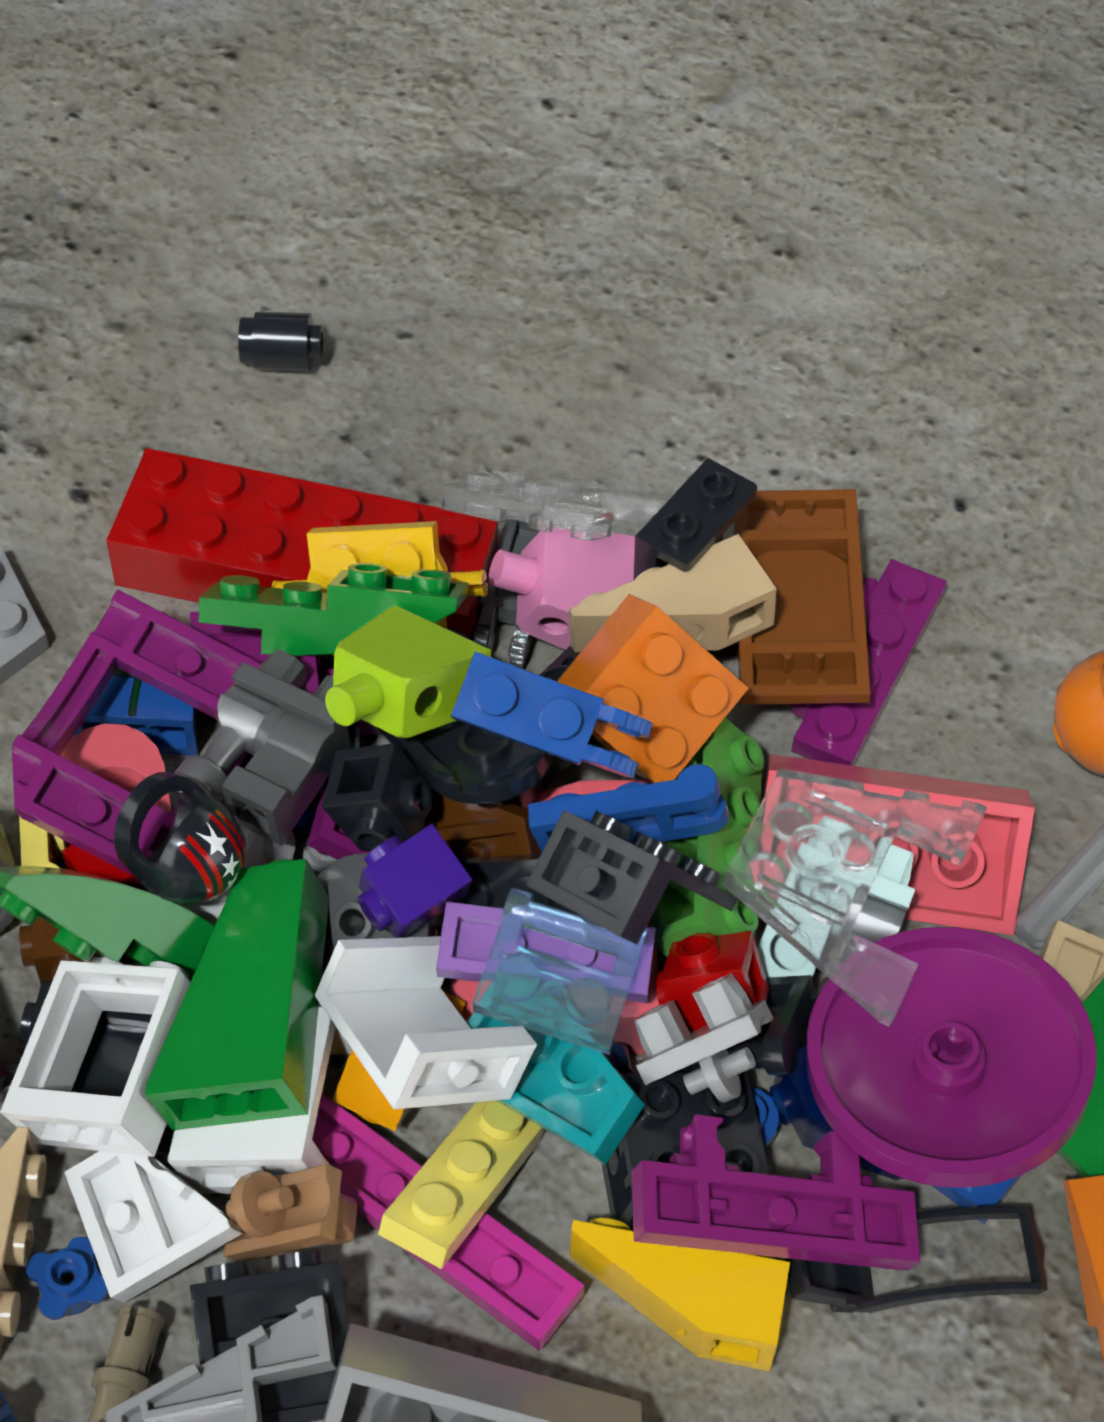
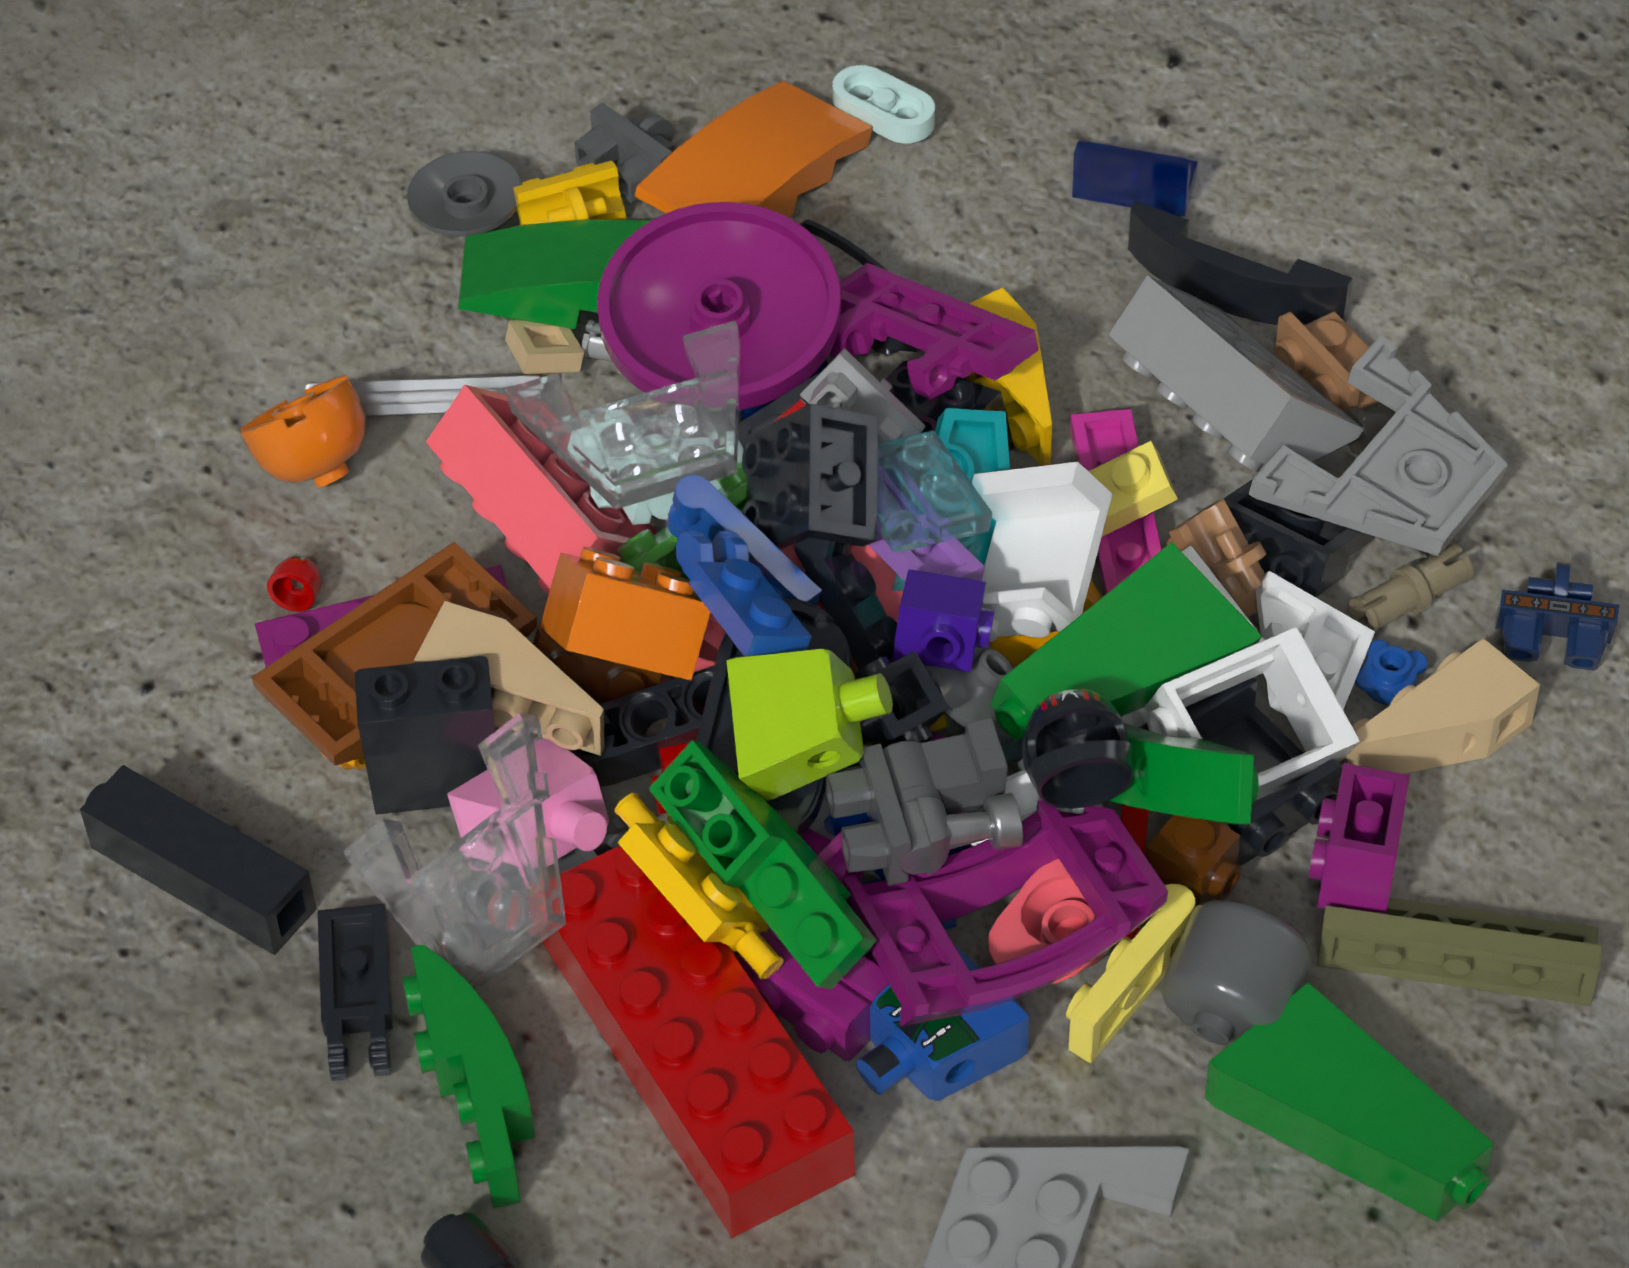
camera: 130 degrees left, 5 degrees down
none -> black brick [80,765,317,955]
none -> red hinge [267,556,322,612]
none -> black hinge [317,903,393,1081]
none -> green slope [402,944,535,1209]

